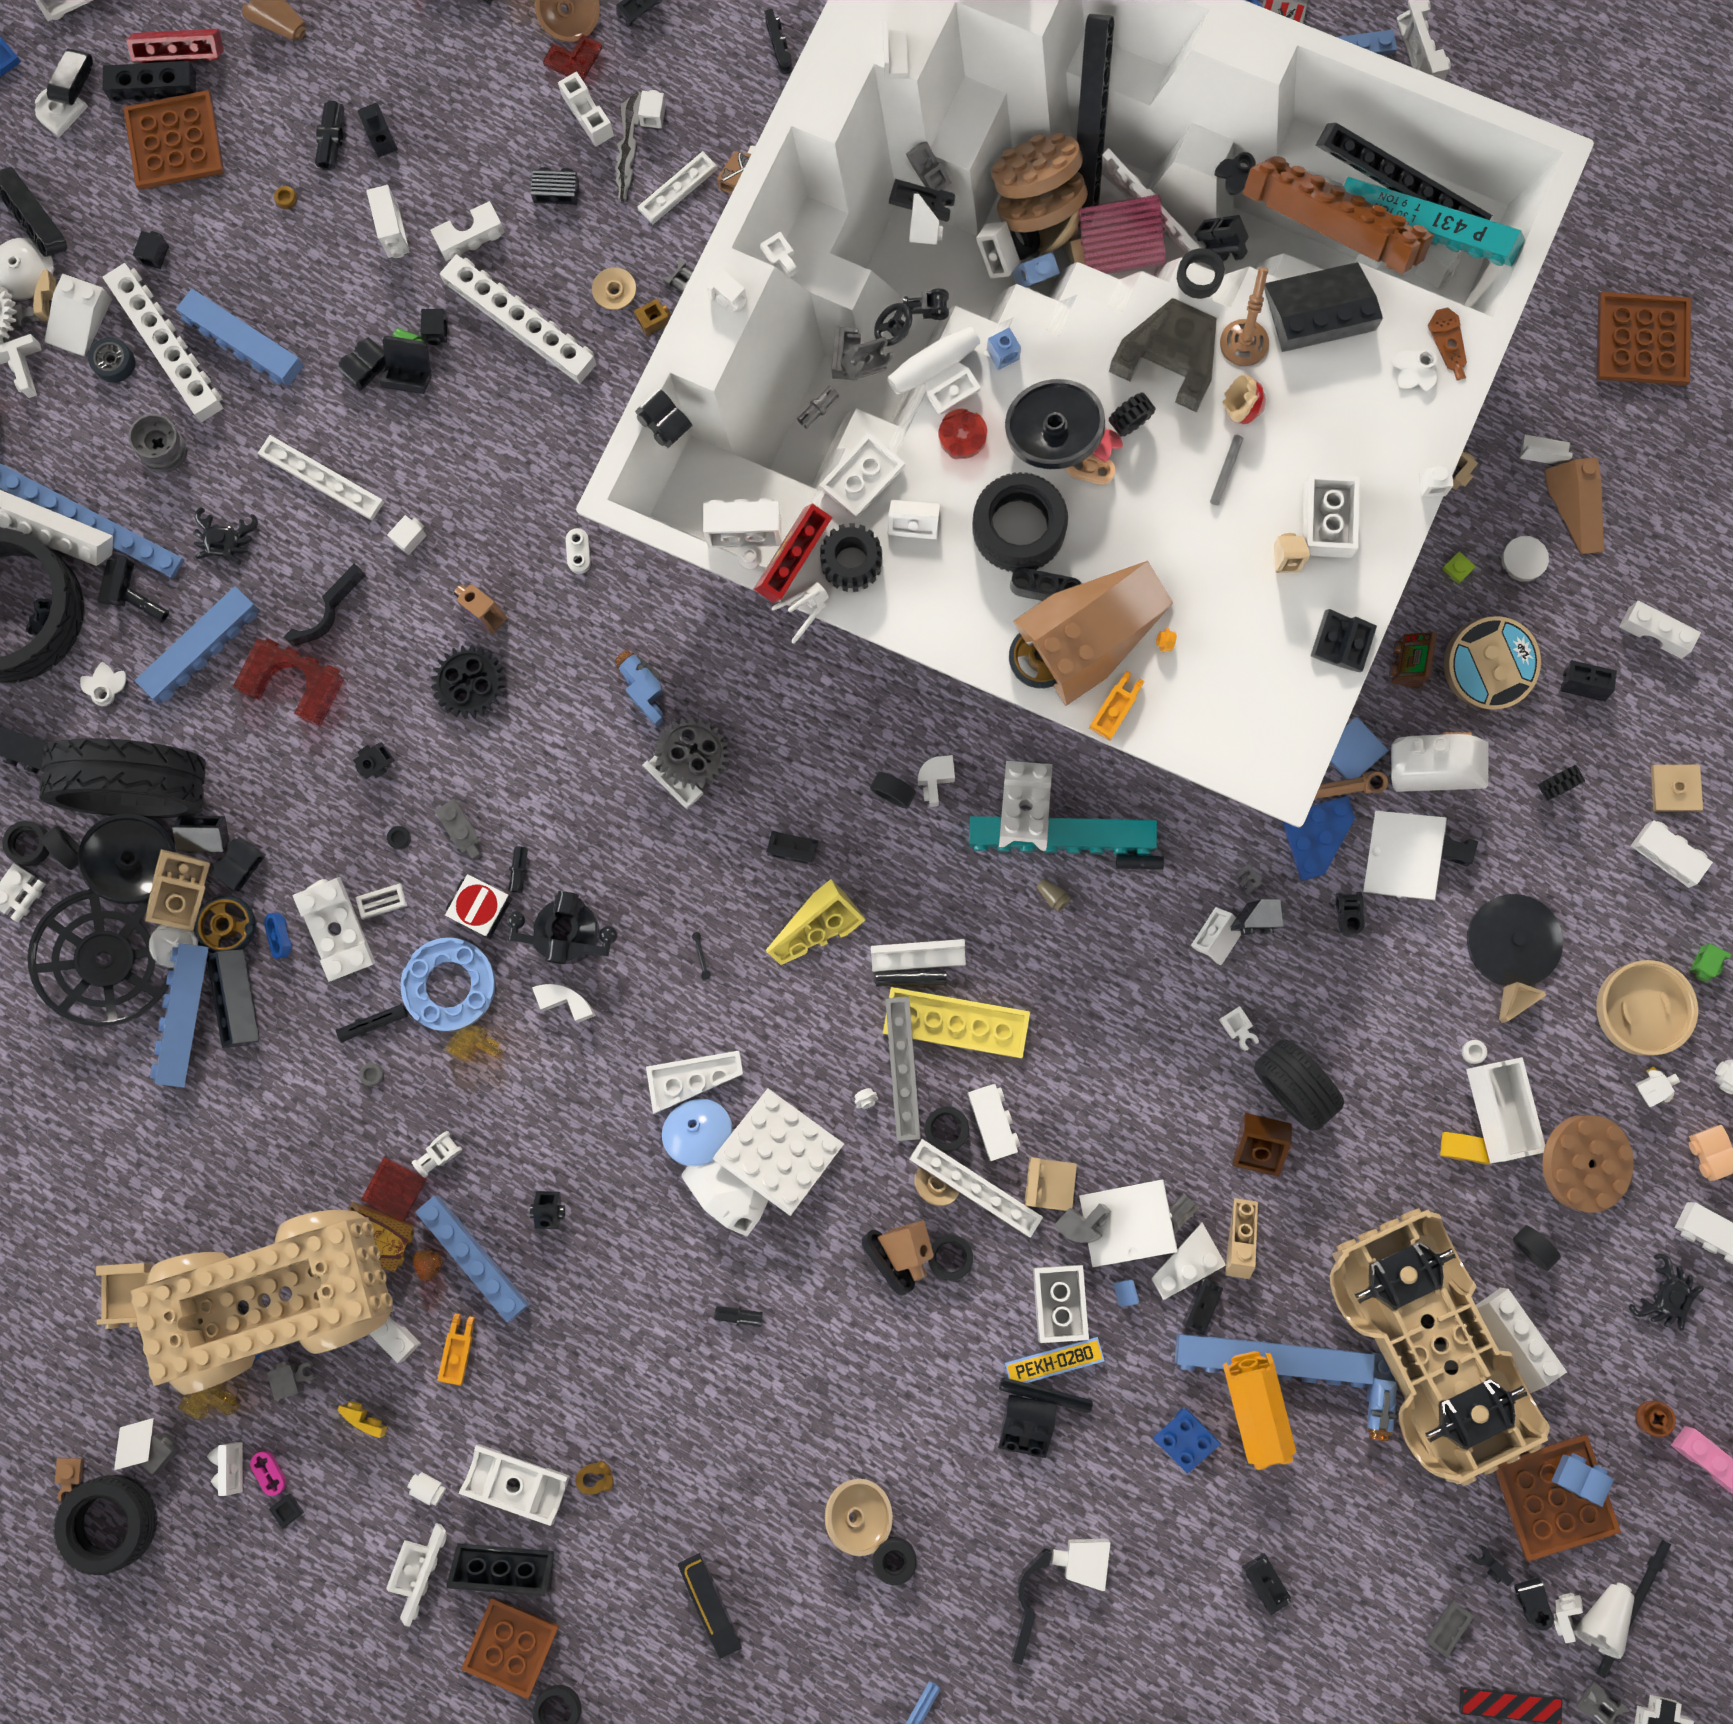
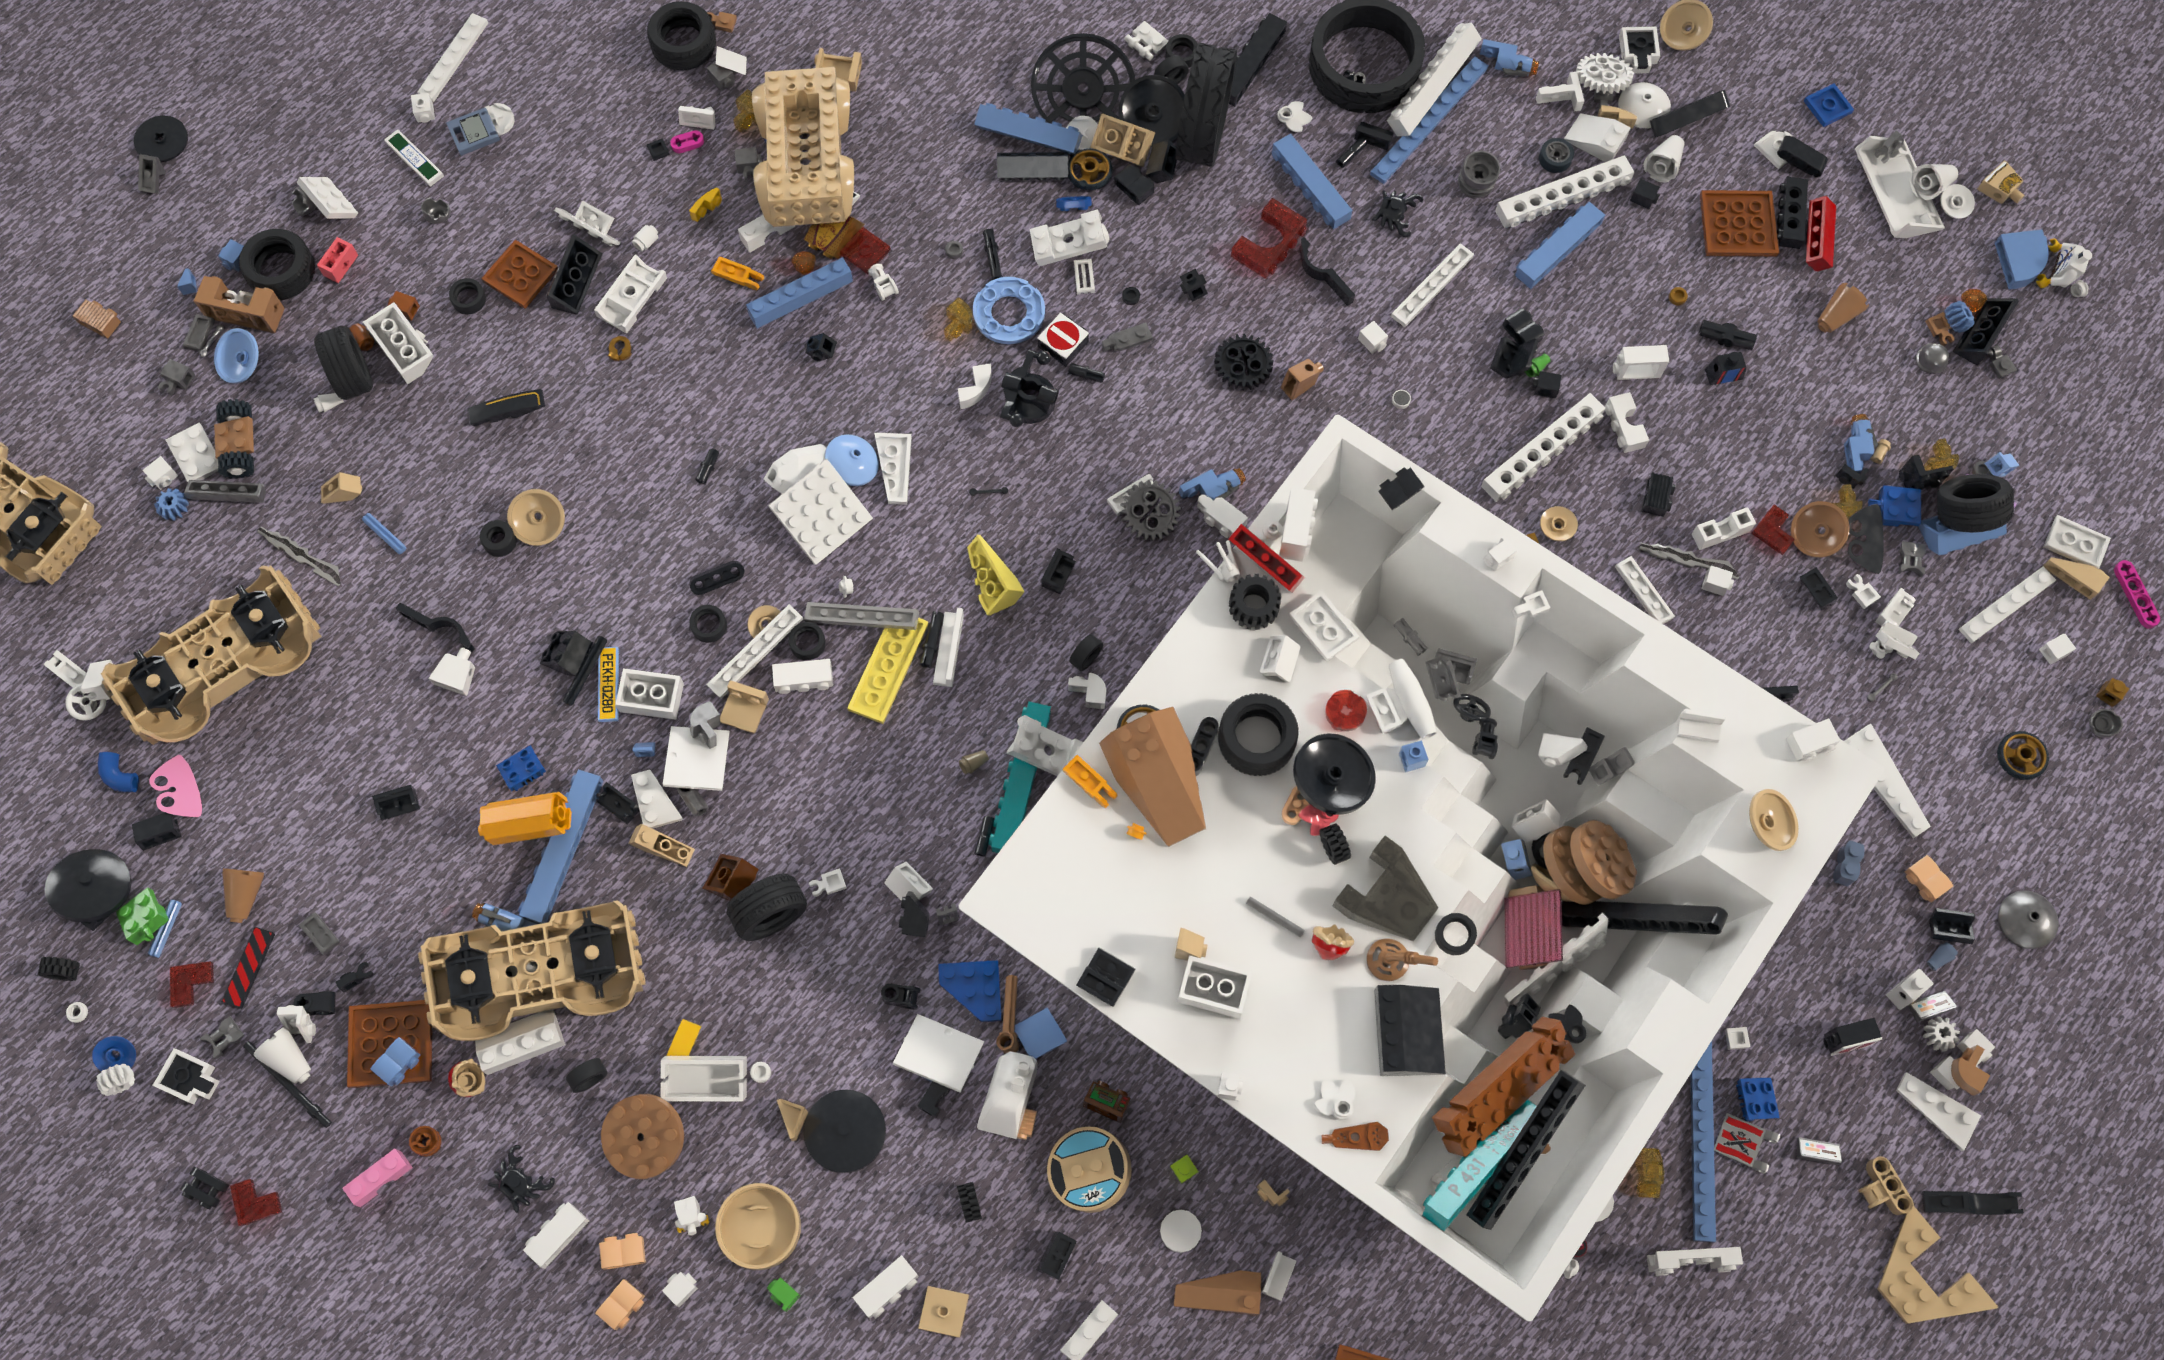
camera: 95 degrees right, 10 degrees down
medium nougat torso [878,1220,934,1281] -> none
none -> tan hair [448,1059,485,1097]
none -> white hinge [1197,494,1248,538]
none -> tile [1392,390,1411,409]
none -> white cone [1643,135,1684,183]

